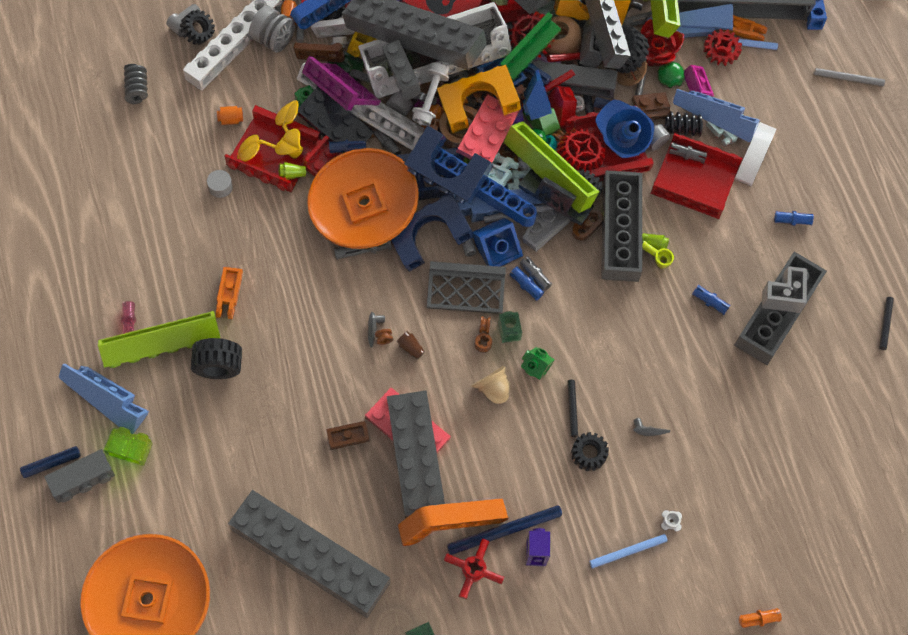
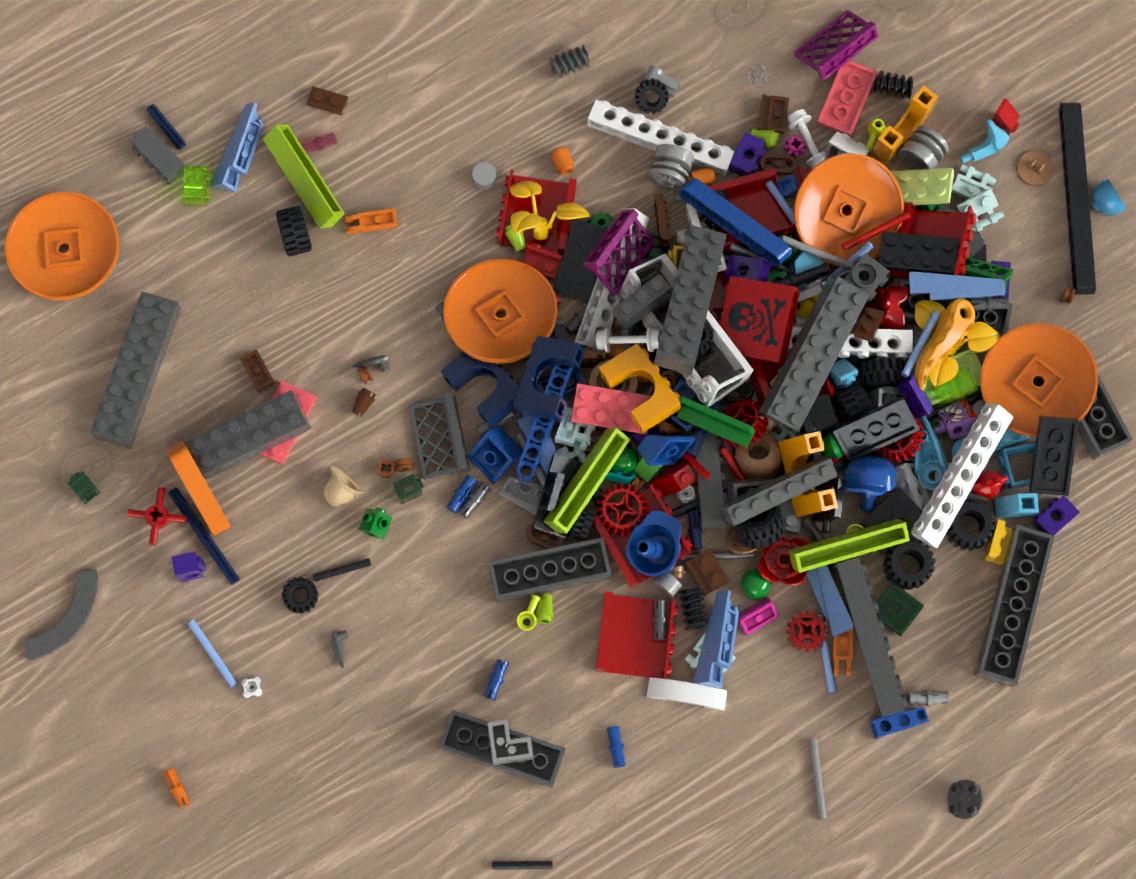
camera: 75 degrees right, 10 degrees up
dark blue axle [329,139,367,153] -> none
none -> reddish brown plate [307,86,348,116]

